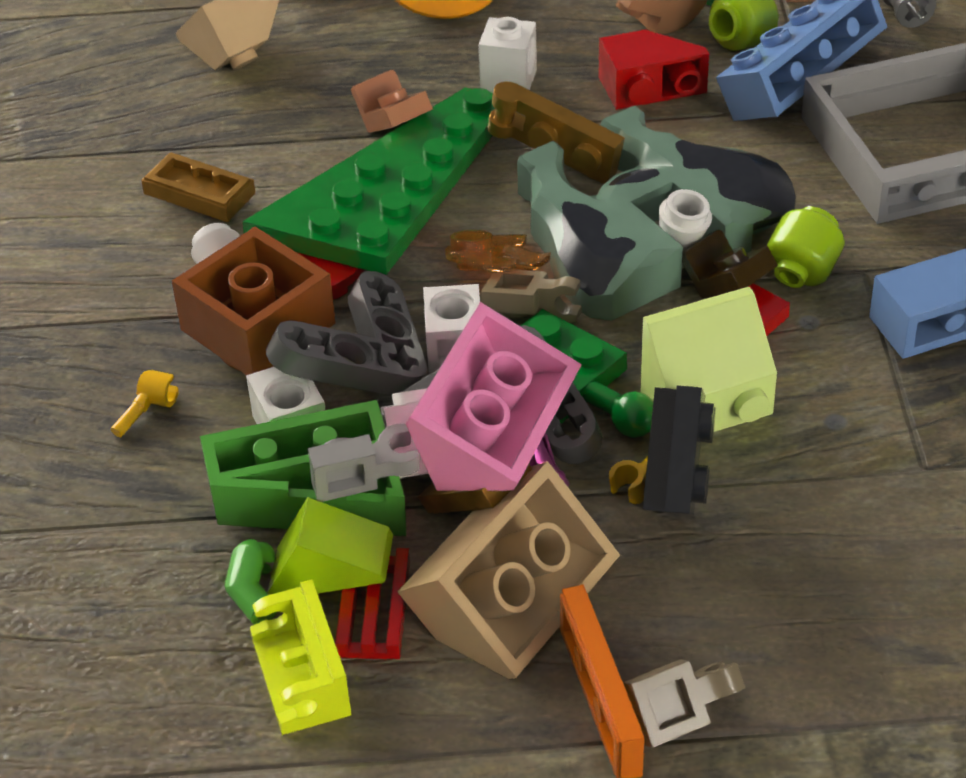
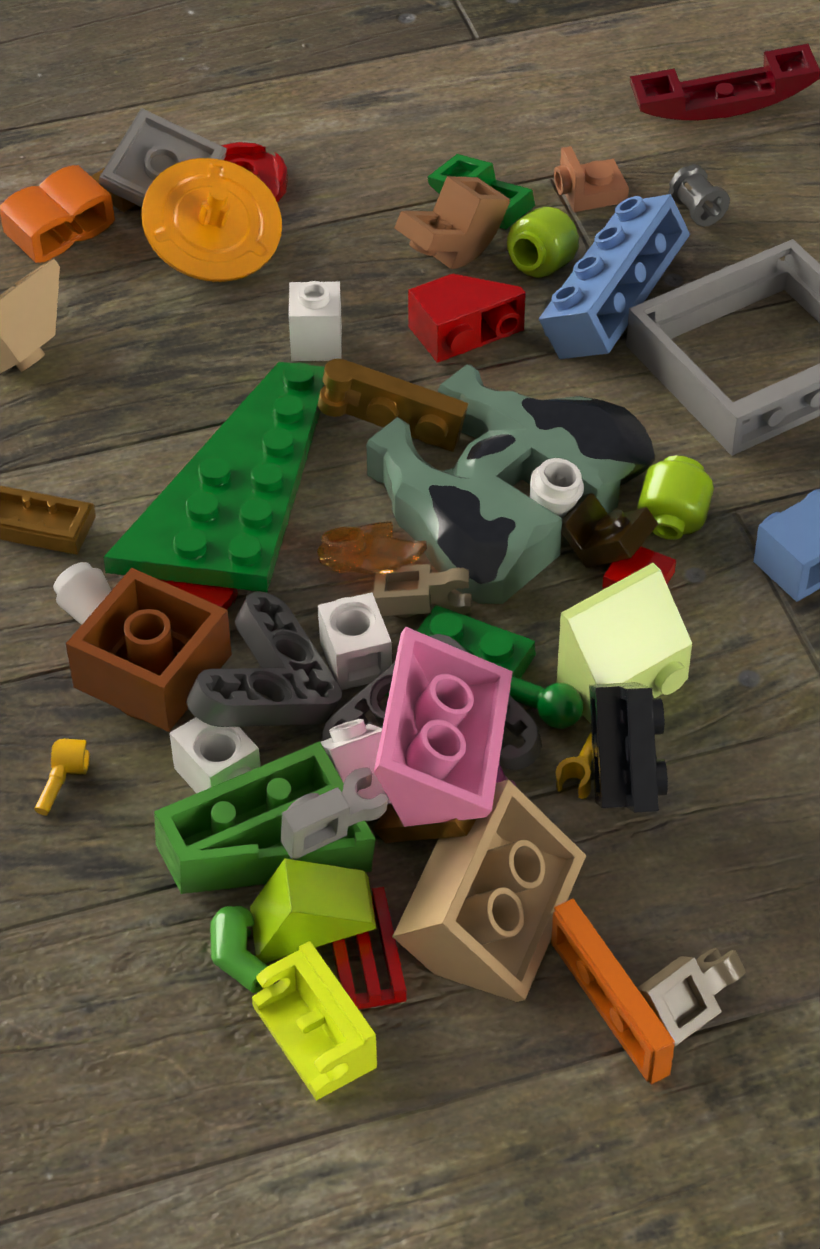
camera: 15 degrees left, 5 degrees up
nougat bracket [351,70,433,133] -> none

